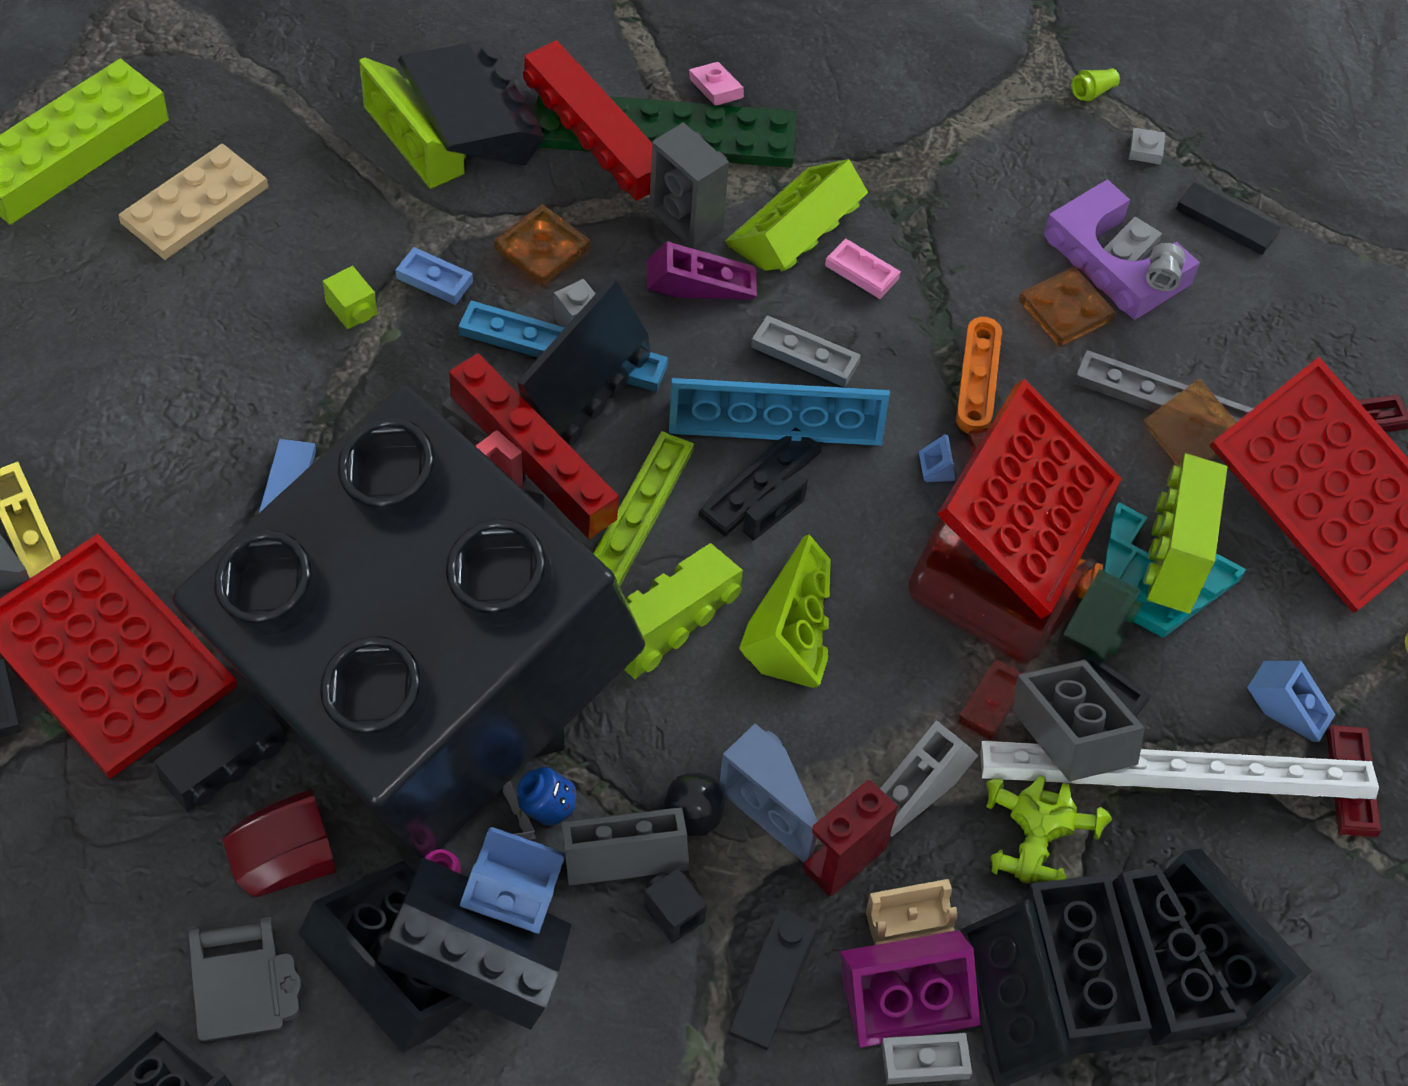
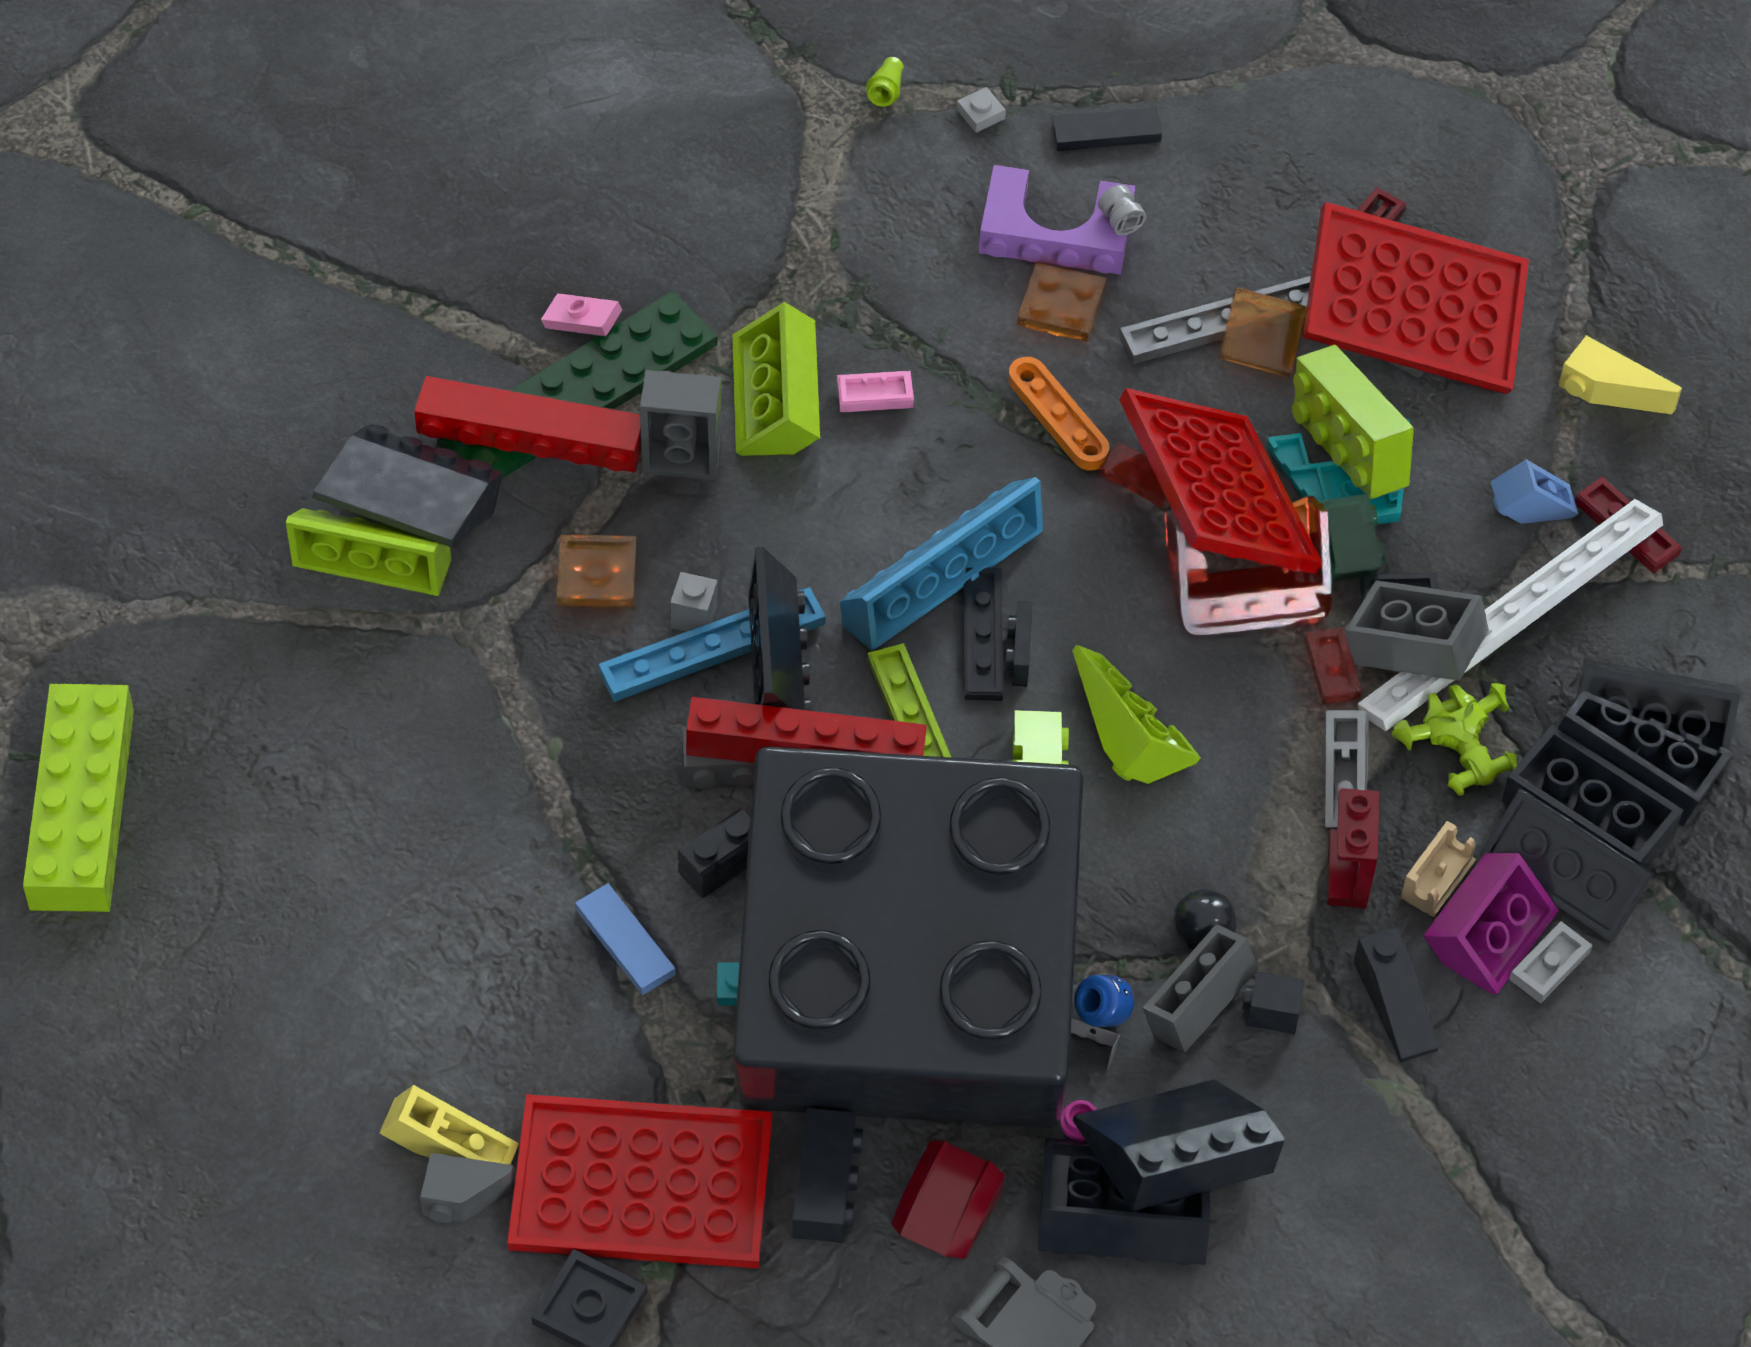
camera: 40 degrees left, 0 degrees up
tan plate [118,143,268,260] -> none
lime brick [323,266,377,329] -> none
medium blue plate [396,247,473,305] -> none
medium blue panel [460,827,565,934] -> none
magenta slope [647,241,757,299] -> none
sand blue slope [719,724,818,862] -> none
light grey plate [751,315,861,387] -> none
medium blue slope [919,434,955,482] -> none
light grey plate [1104,217,1162,261] -> none

